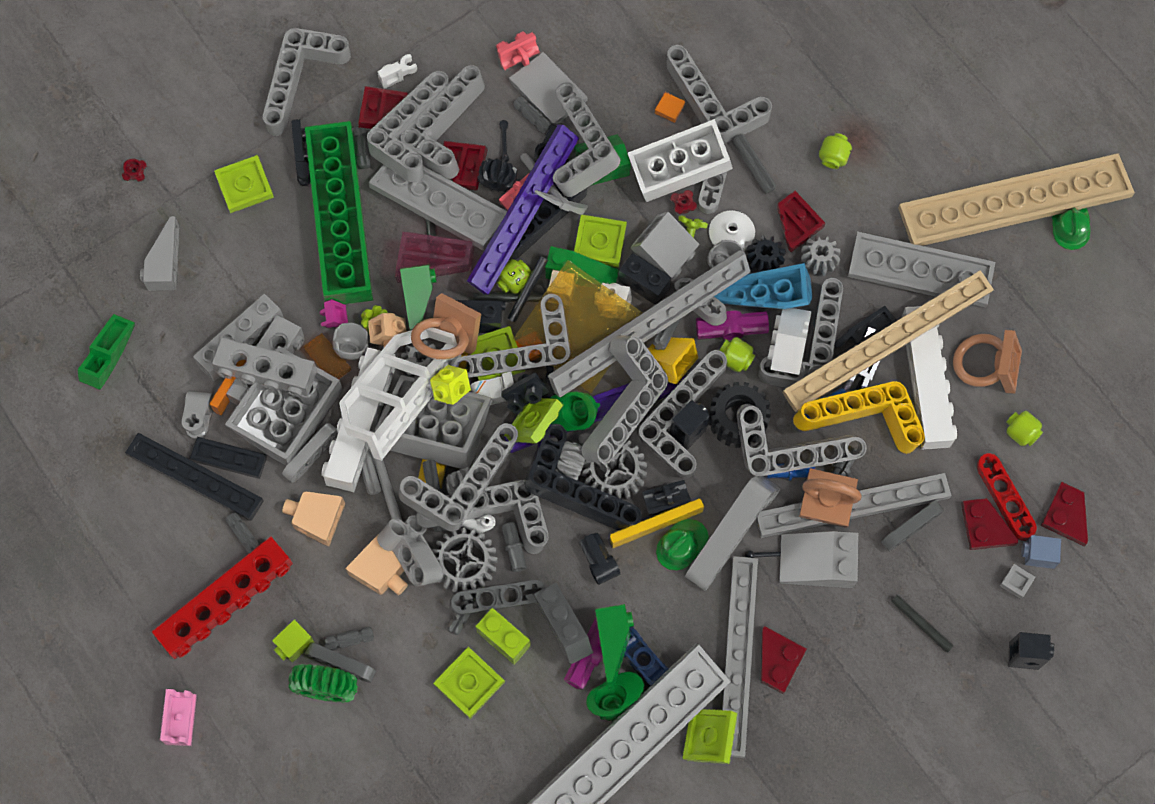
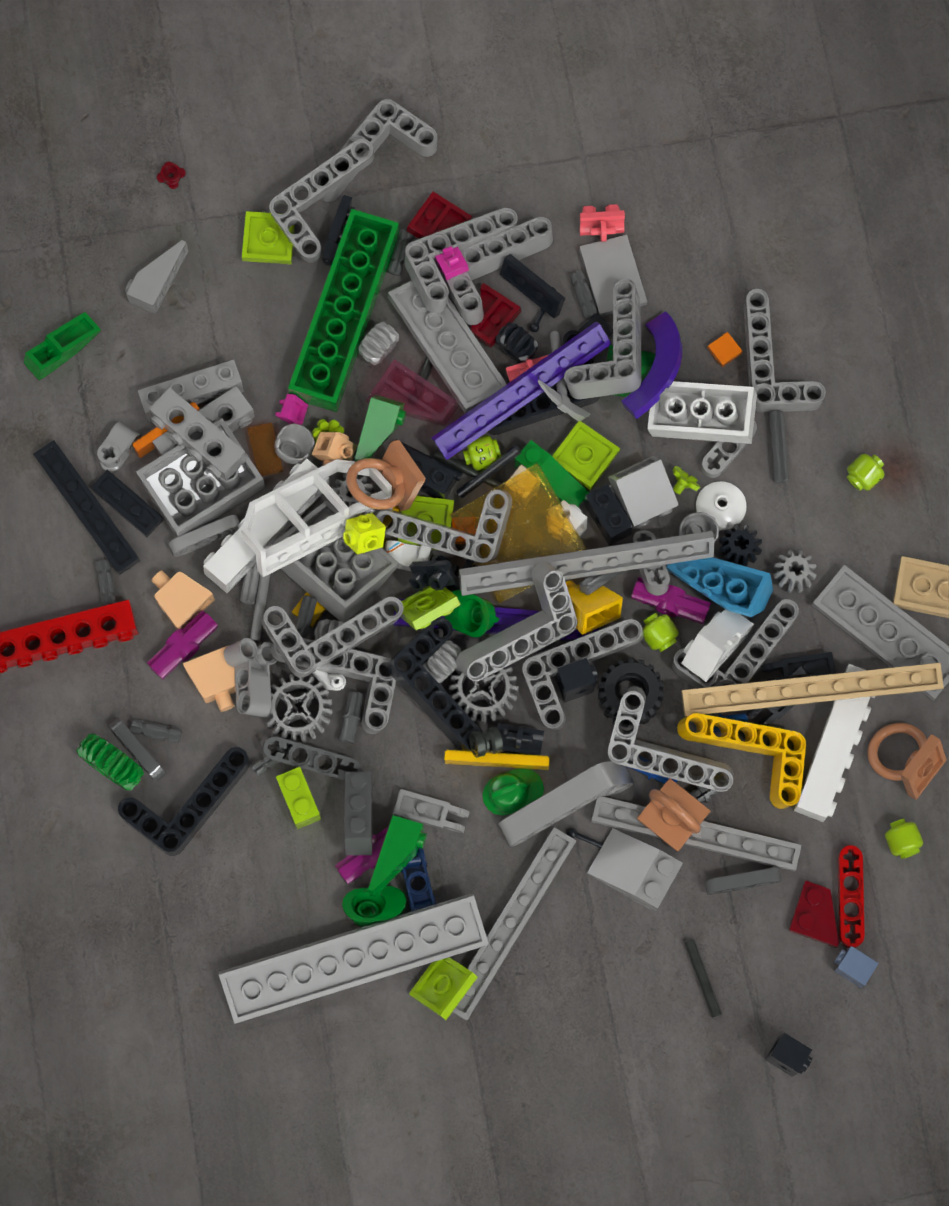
camera: 25 degrees right, 5 degrees up
lime brick [272,619,314,663] -> none
white plate [378,54,417,89] -> none
lime plate [433,647,505,719] -> none
black piece [579,532,621,585] -> none
dark red plate [671,190,697,214] -> none
dark red wing [761,626,807,694] -> none
dark red wing [777,191,826,252] -> none
light grey plate [1000,564,1035,599] -> none
dark red wing [1041,482,1088,546] -> none
none -> black beam [118,747,250,856]
none -> magenta piece [147,610,218,680]
none -> light grey beam [269,139,374,263]
none -> light grey gear [359,321,399,365]
none -> light grey hinge [393,789,470,833]
none -> dark pink tile [435,246,469,280]
none -> pearl dark grey wheel [469,727,503,758]
none -> black tile [499,254,565,318]
none -> dark purple tile [621,311,683,419]

